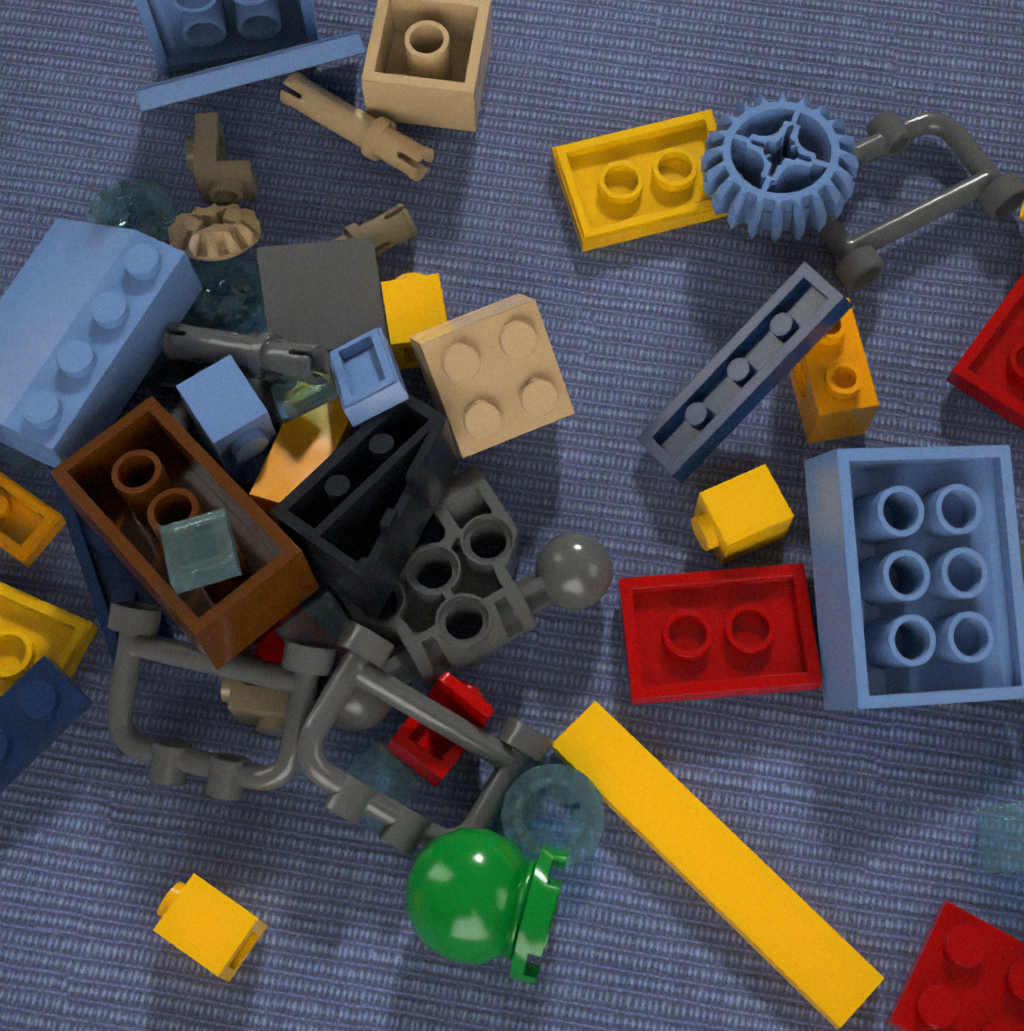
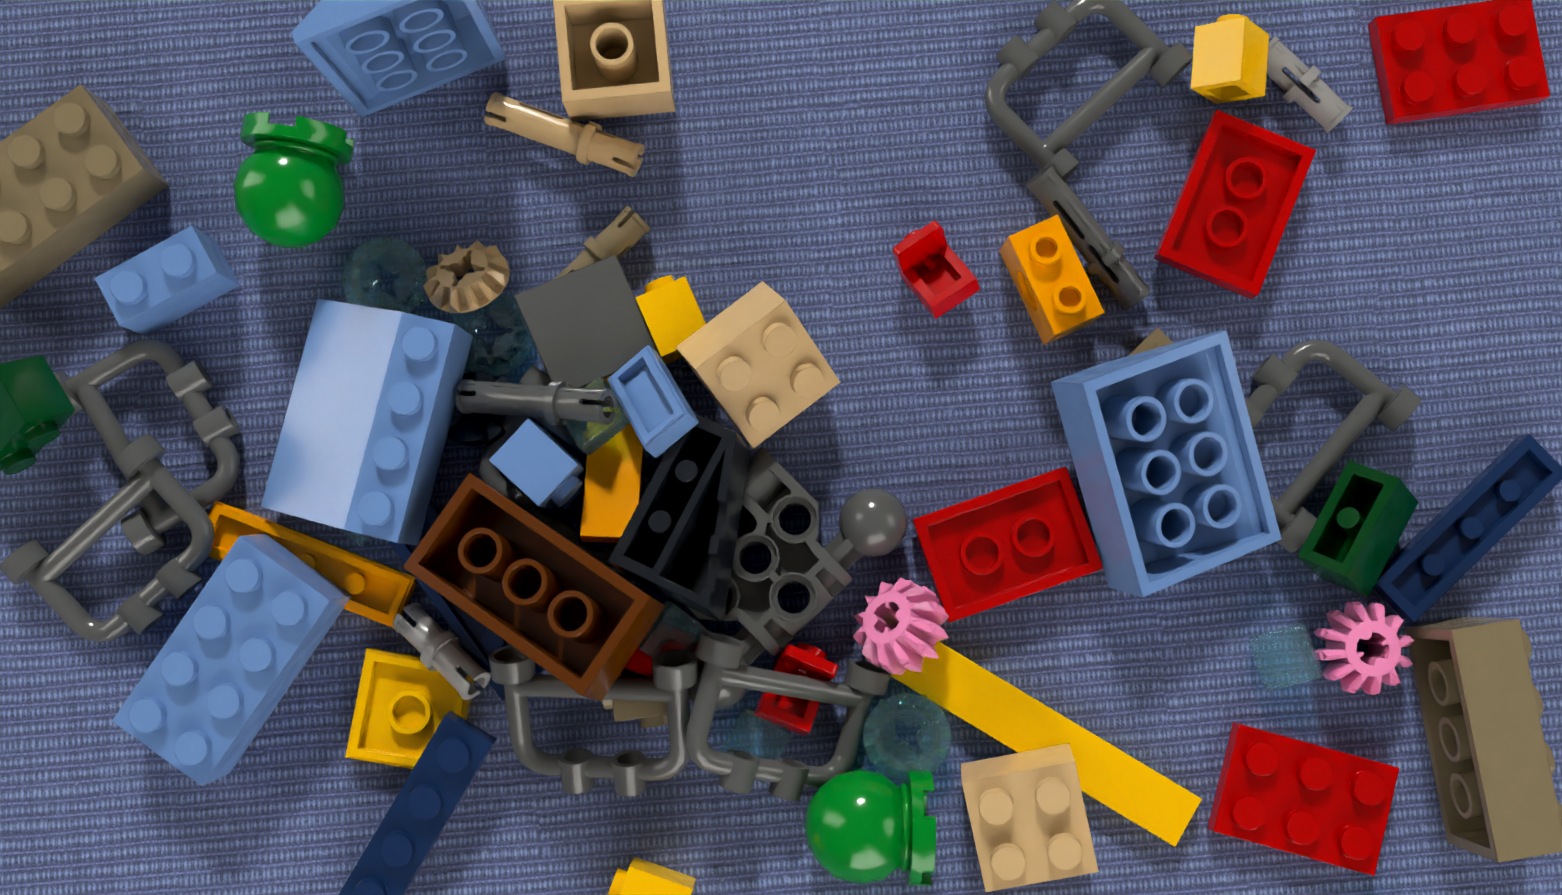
camera: 15 degrees left, 15 degrees up
medium blue tile [135,30,365,111] -> none
clear light blue tile [159,508,242,594] -> none
dark tan bracket [185,112,258,205] -> none
yellow tile [552,109,728,252] -> none
dark blue plate [637,261,853,483] -> none
yellow brick [691,464,794,566] -> none
medium blue gear [701,91,859,244] -> none
none -> green tile [233,112,355,249]
none -> light grey pin [393,602,491,700]
none -> bright pink gear [853,577,949,676]
none -> red bracket [892,221,980,319]
none -> tan brick [961,743,1099,892]
none -> dark grey pin [1025,163,1151,310]

